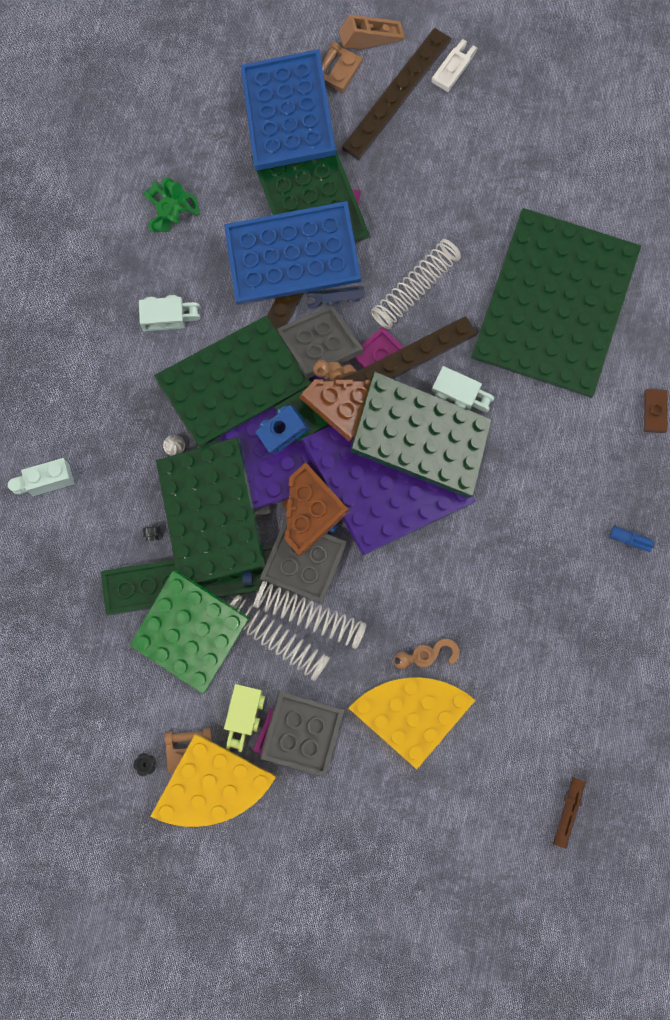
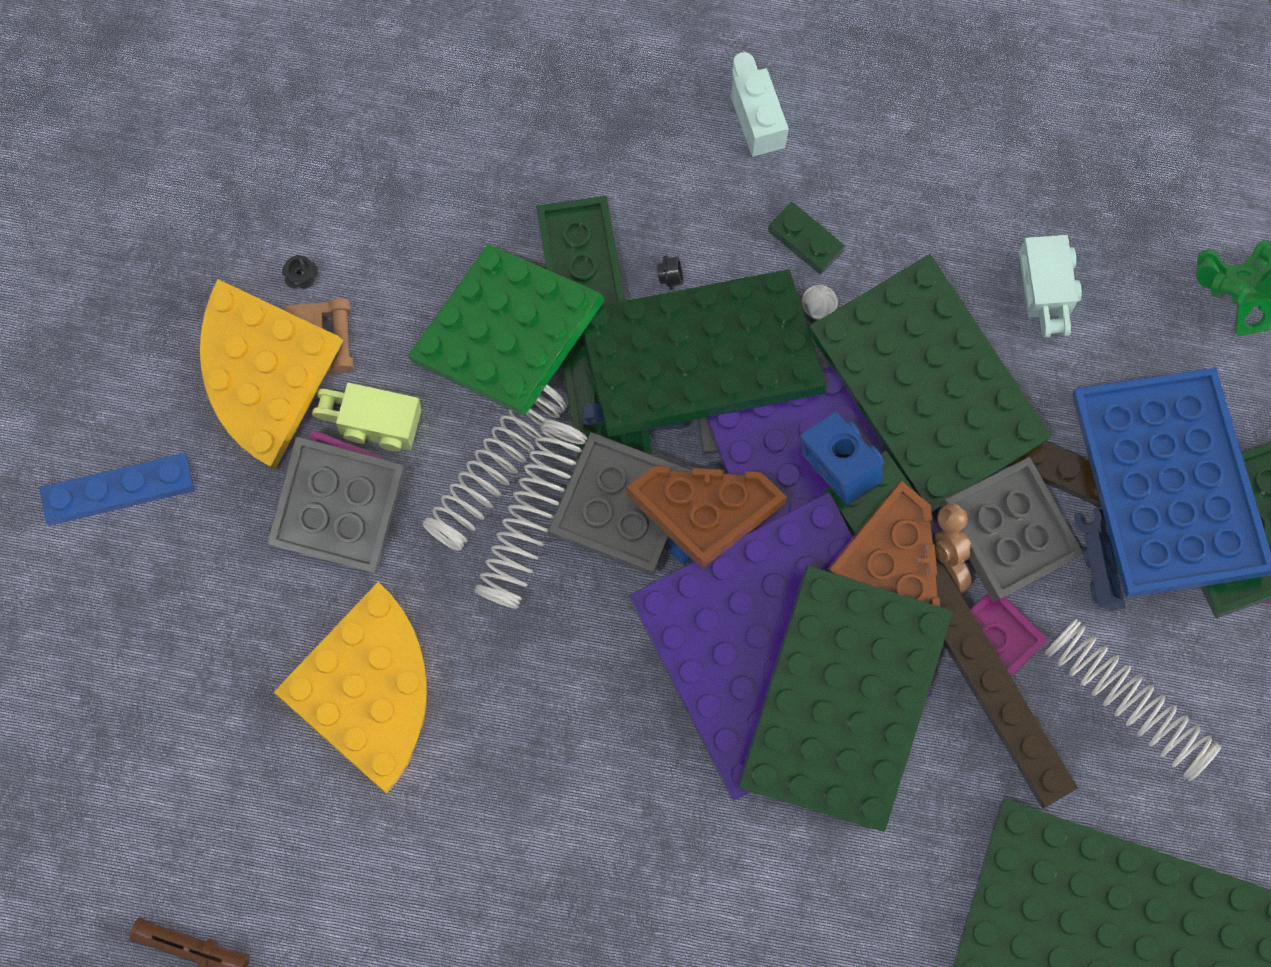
camera: 85 degrees right, 5 degrees down
medium nougat piece [393,639,459,669] -> none
light aqua brick [431,366,494,412] -> none
none -> blue plate [39,453,195,526]
none -> dark green plate [768,202,845,275]

